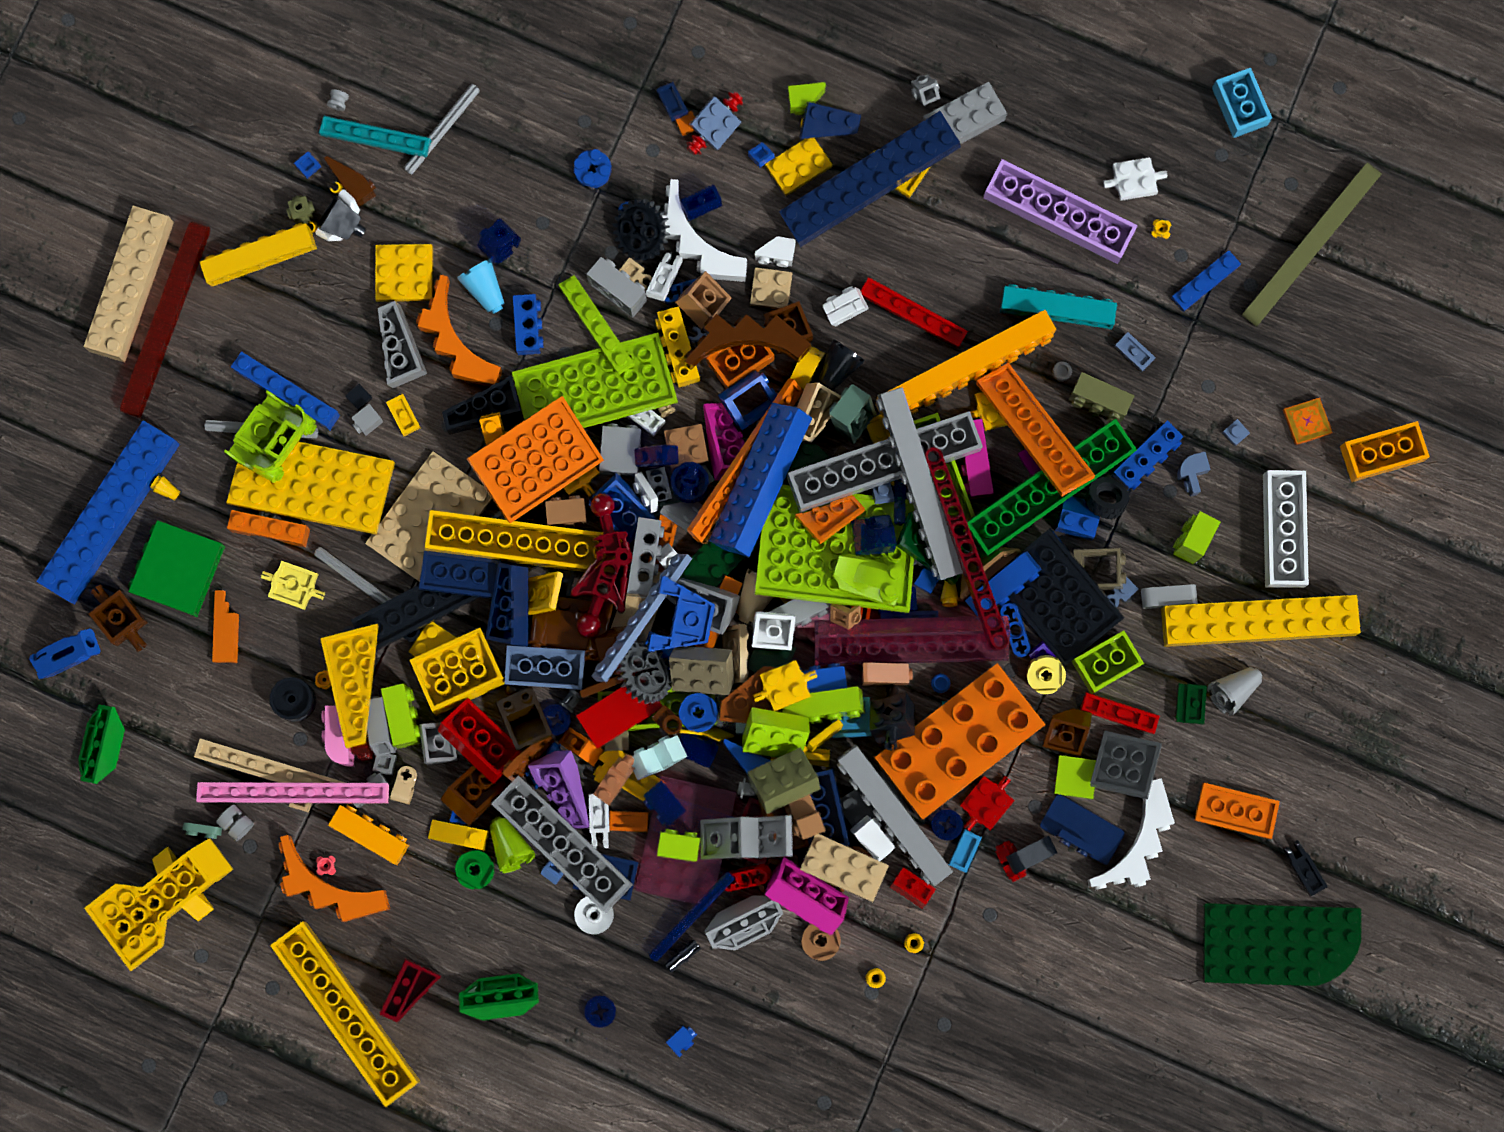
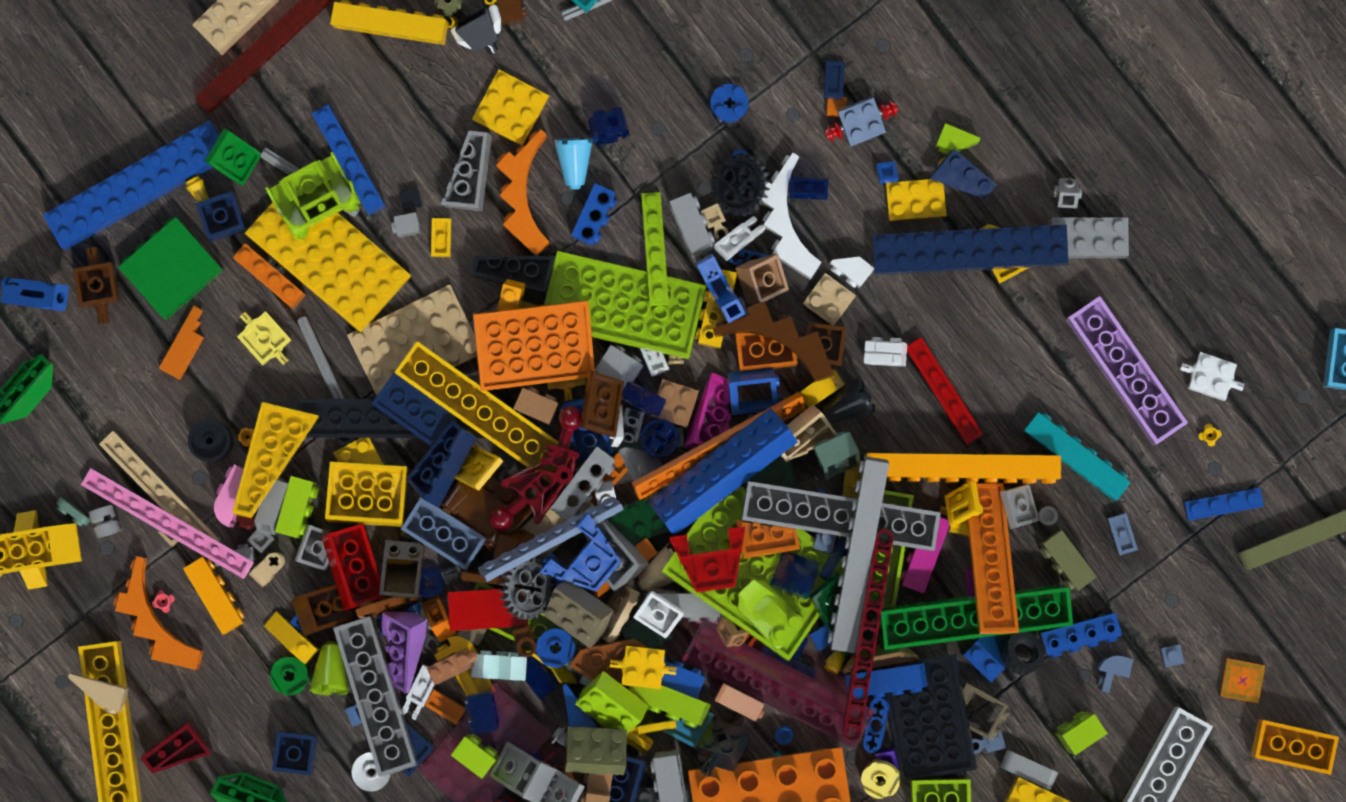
camera: 30 degrees right, 5 degrees up
none -> tan slope [68,673,129,714]
none -> dark blue brick [196,191,248,242]
none -> green plate [204,128,261,186]
none -> dark blue brick [272,731,318,775]
none -> reddish brown tile [580,371,624,437]
none -> red wing [670,526,745,593]
none -> blue arch [695,254,746,323]
none -> yellow plate [944,481,983,528]
none -> light grey tile [1000,484,1040,529]

